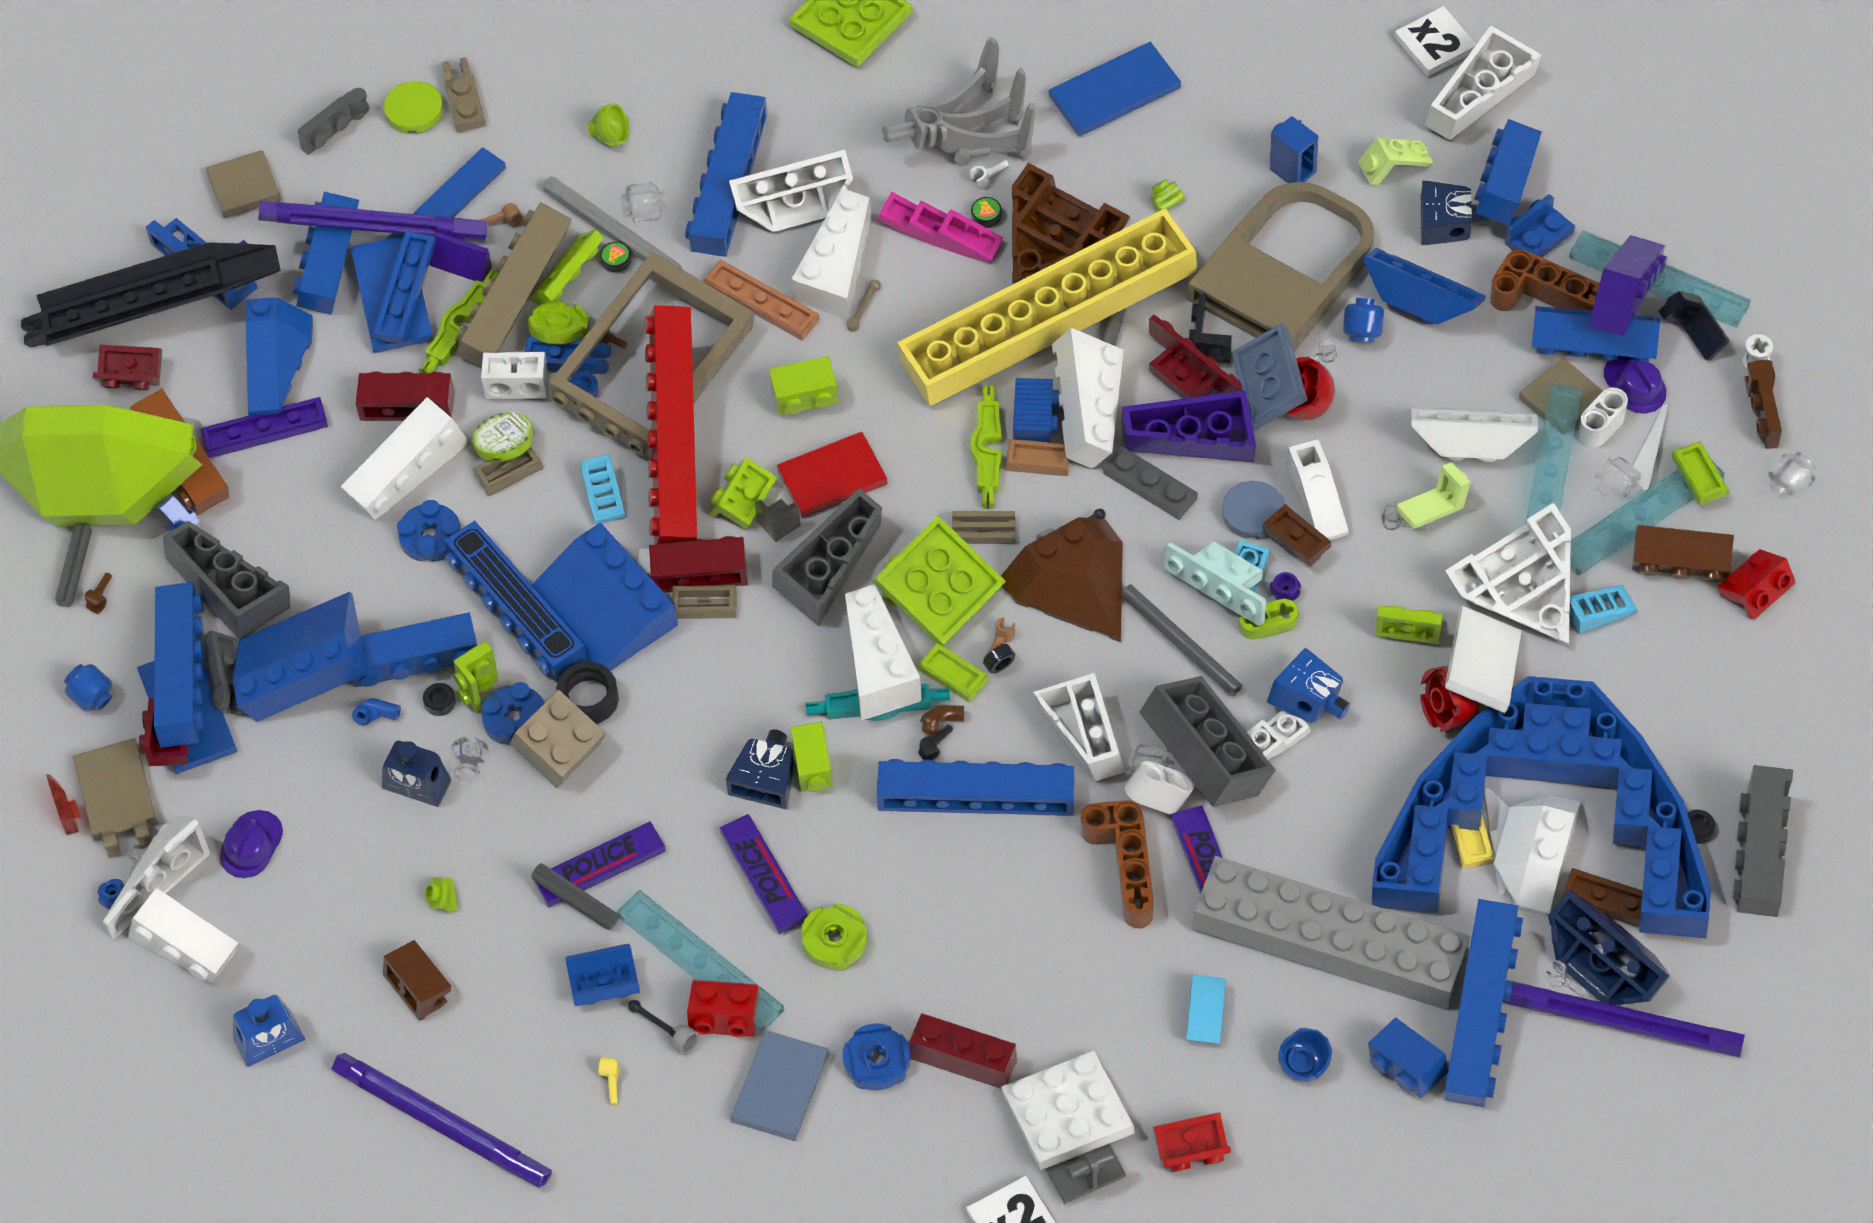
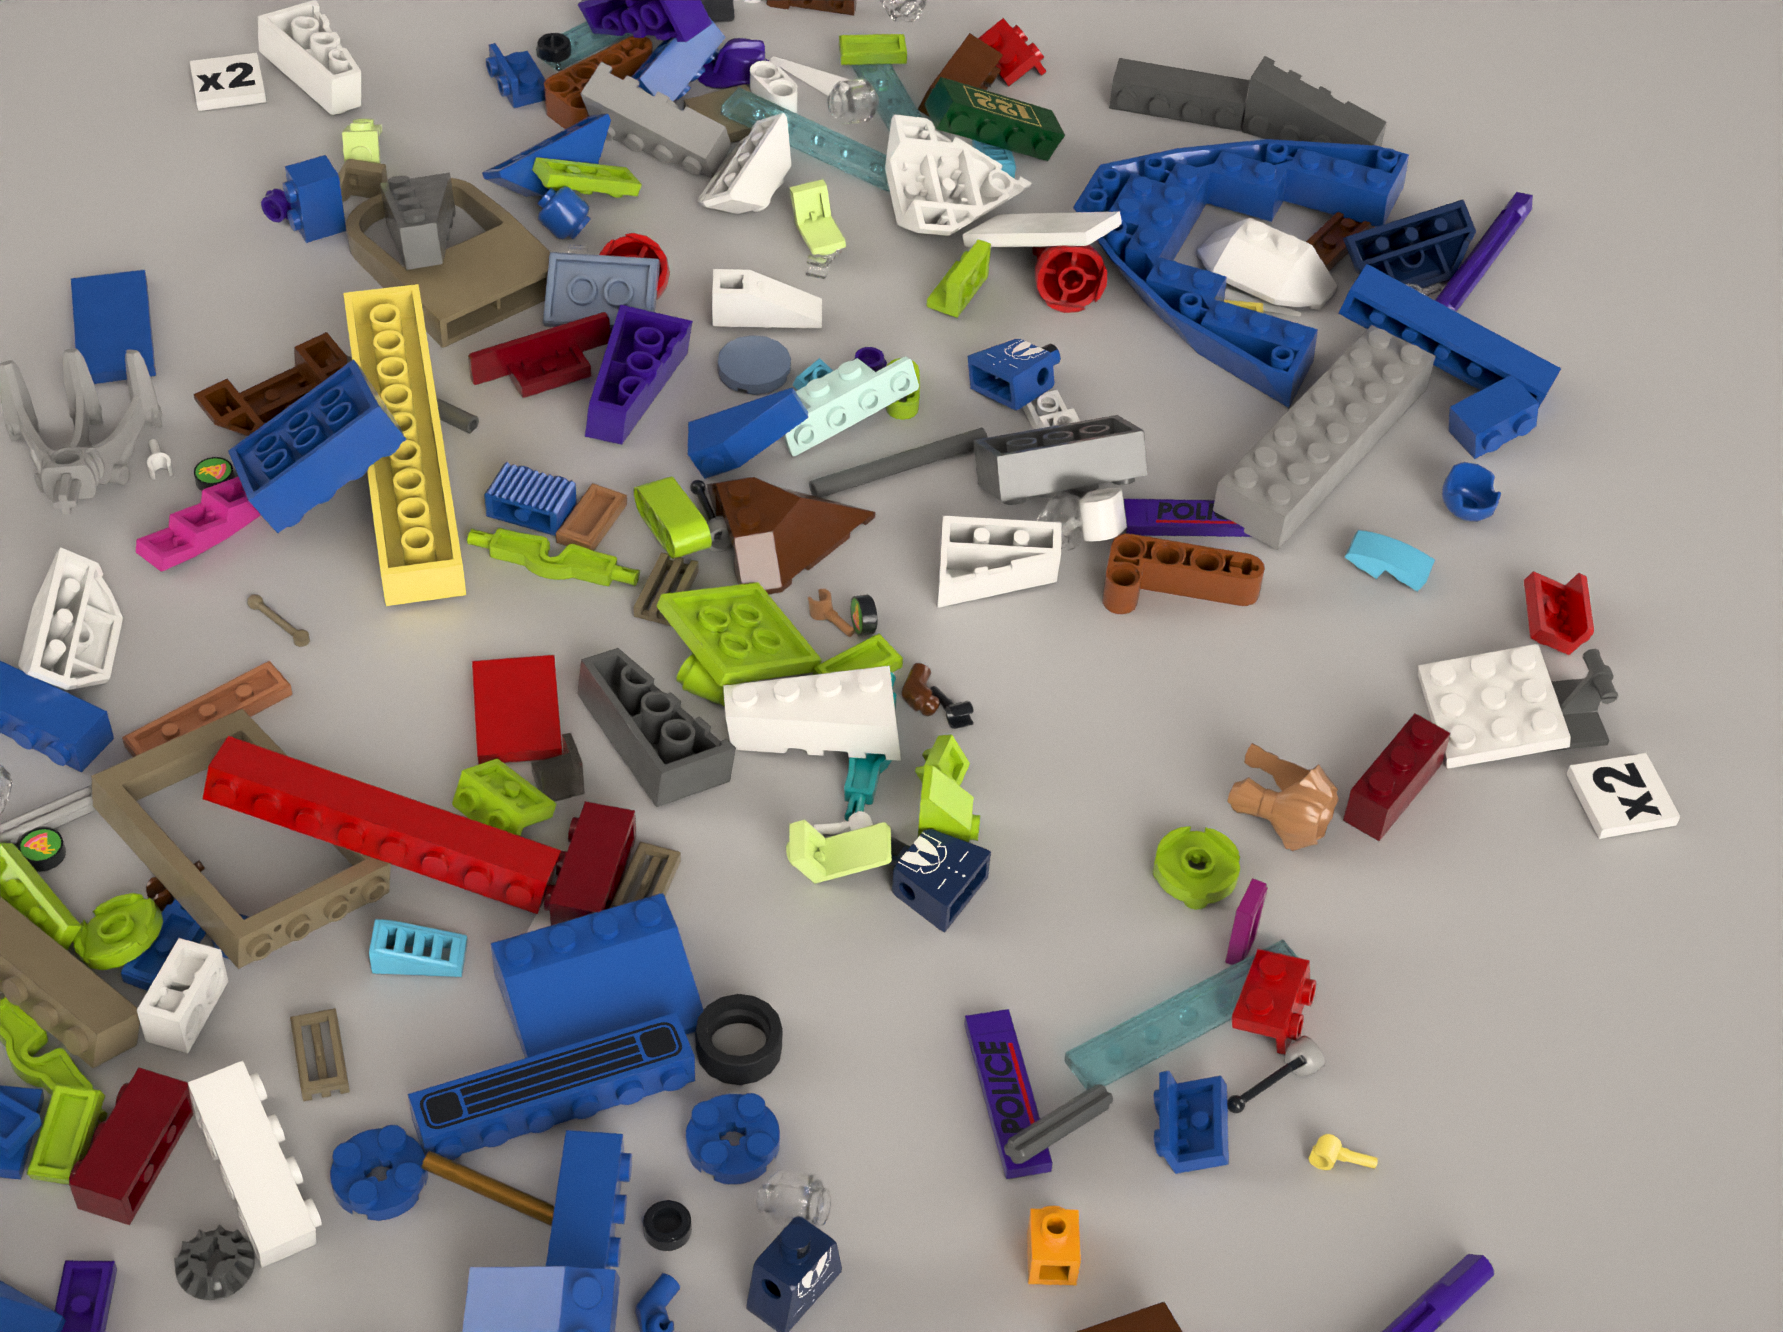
camera: 80 degrees left, 10 degrees down
lime plate [424,877,458,912] -> none
lime bracket [453,641,499,713] -> none
tile [472,412,535,462] -> none
dark tan brick [510,689,606,788] -> none
dark purple tile [720,814,808,934] -> none
sand blue tile [731,1030,829,1141] -> none
lime brick [769,356,839,416] -> none
white wedge [791,188,871,320] -> none
blue plate [843,1023,910,1090] -> none
blue brick [877,759,1075,816] -> none
white wedge [1052,328,1124,469] -> none
dark grey plate [1103,446,1198,520] -> none
lime plate [1149,179,1185,212] -> none
black bracket [1189,293,1232,363] -> none
reddish brown plate [1263,504,1331,566] -> none
dark blue torso [1421,180,1489,245] -> none
blue brick [1474,119,1542,226] -> none
none -> lime tile [27,1084,105,1185]
none -> dark grey gear [174,1224,255,1300]
none -> blue slope [228,359,406,533]
none -> dark tan plate [338,159,388,201]
none -> dark grey wedge [380,172,456,270]
none -> pearl gold bar [422,1151,555,1226]
none -> lime plate [532,157,642,198]
none -> black tile [537,33,571,63]
none -> light grey wedge [580,62,732,178]
none -> lime beam [633,476,712,559]
none -> blue slope [688,387,809,479]
none -> yellowish green bracket [786,820,892,884]
none -> white hand [814,811,873,835]
none -> lime tile [915,734,970,786]
none -> dark green brick [924,77,1065,161]
none -> light orange brick [1027,1206,1081,1285]
none -> dark grey brick [1109,58,1250,131]
none -> magenta tile [1225,878,1268,968]
none -> medium nougat piece [1227,743,1339,851]

